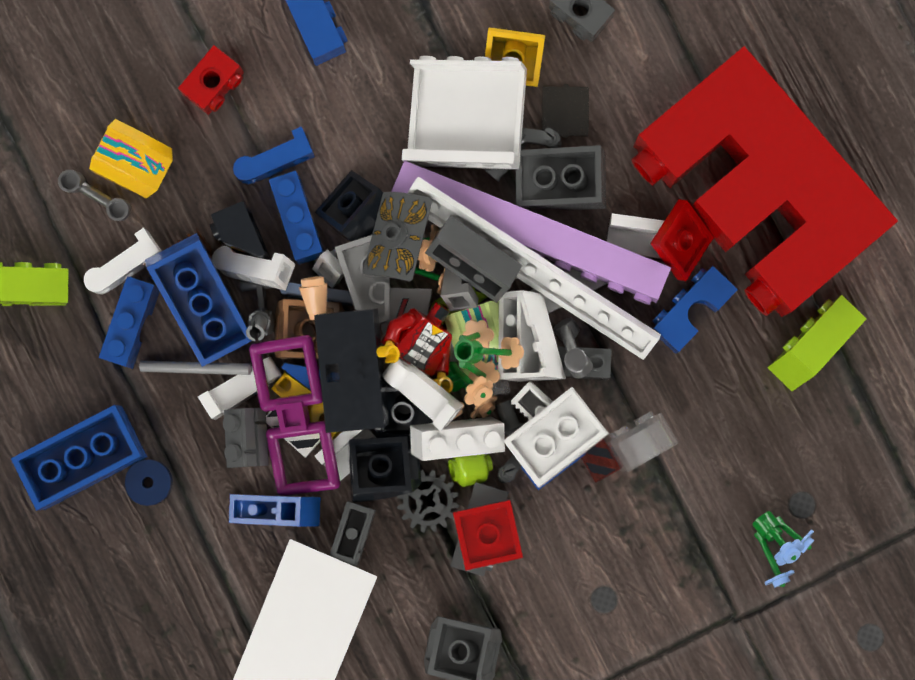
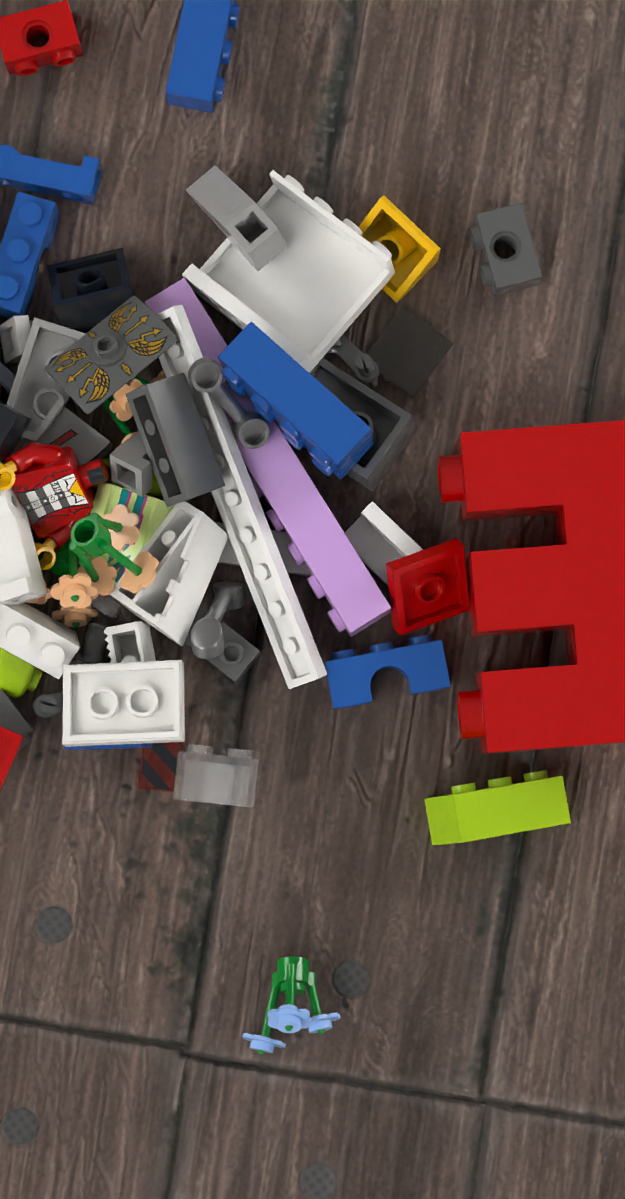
camera: 25 degrees right, 0 degrees up
none -> light grey slope [186,165,288,271]
none -> flat silver bar [188,357,270,449]
none -> blue brick [218,321,373,479]

